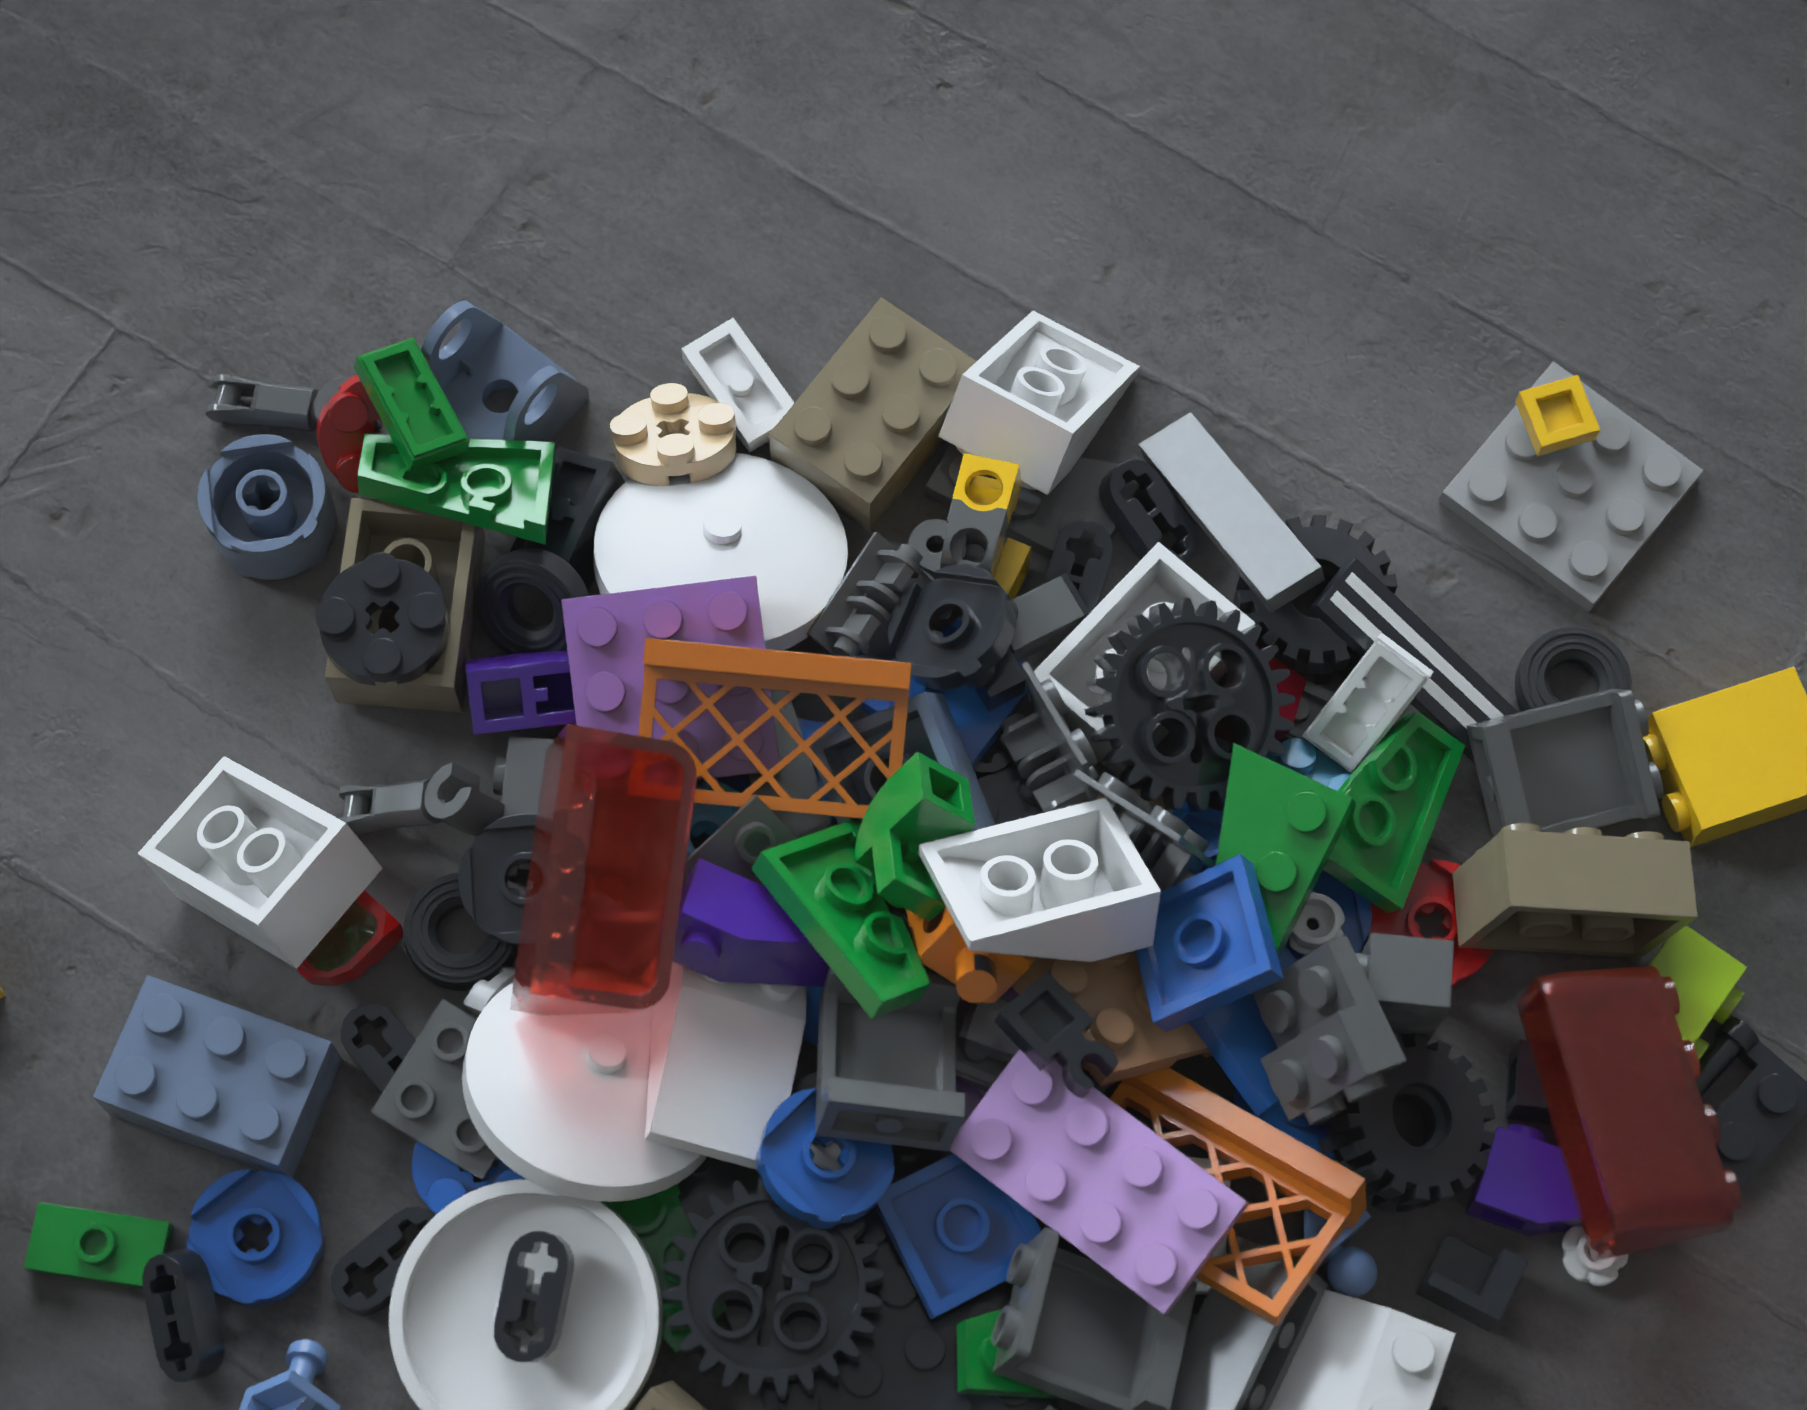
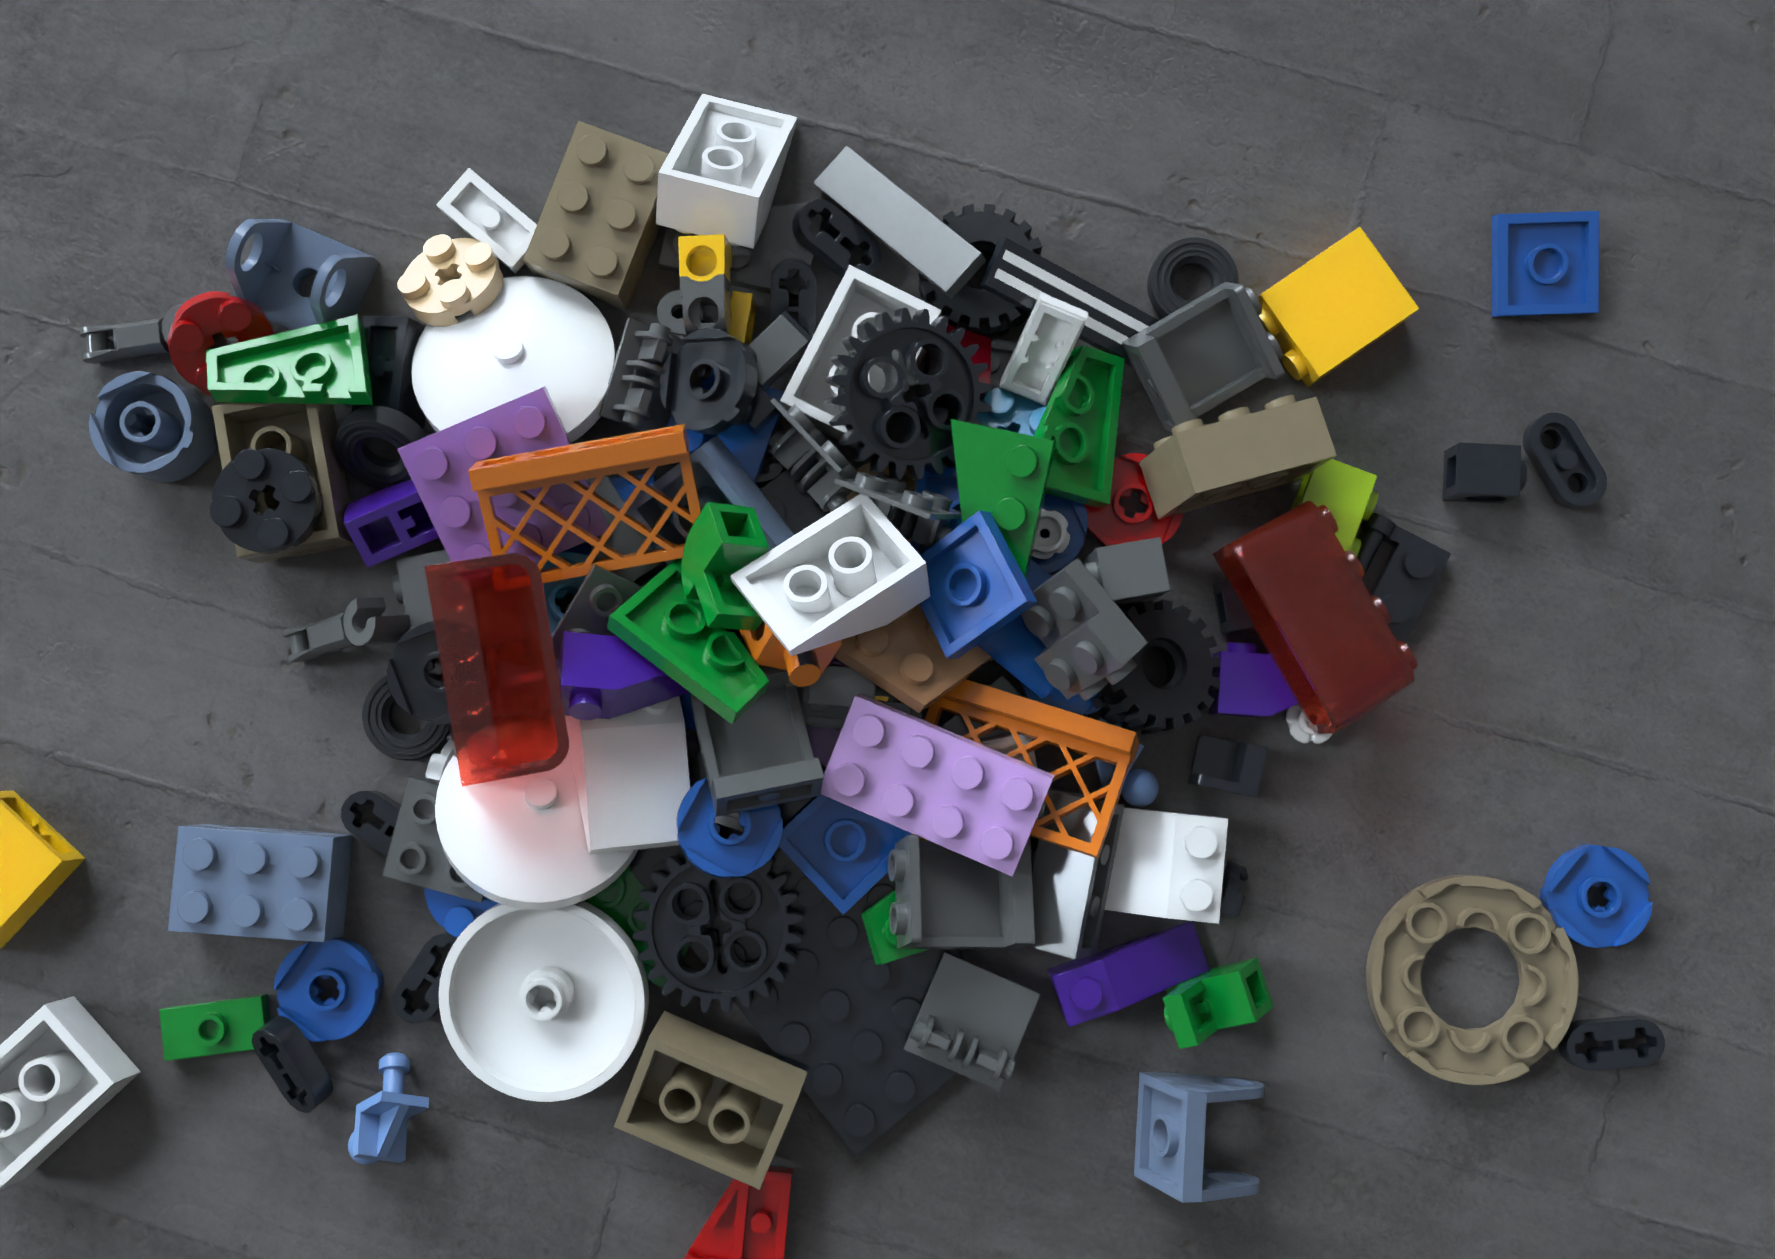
camera: 10 degrees left, 15 degrees up
white brick [138,756,382,969] -> none
rock [296,890,403,986] -> none
green plate [354,337,470,472] -> none
black beam [494,1231,574,1362] -> none
black plate [994,971,1119,1099] -> none
light grey plate [1439,361,1704,613] -> none
yellow plate [1515,375,1600,457] -> none

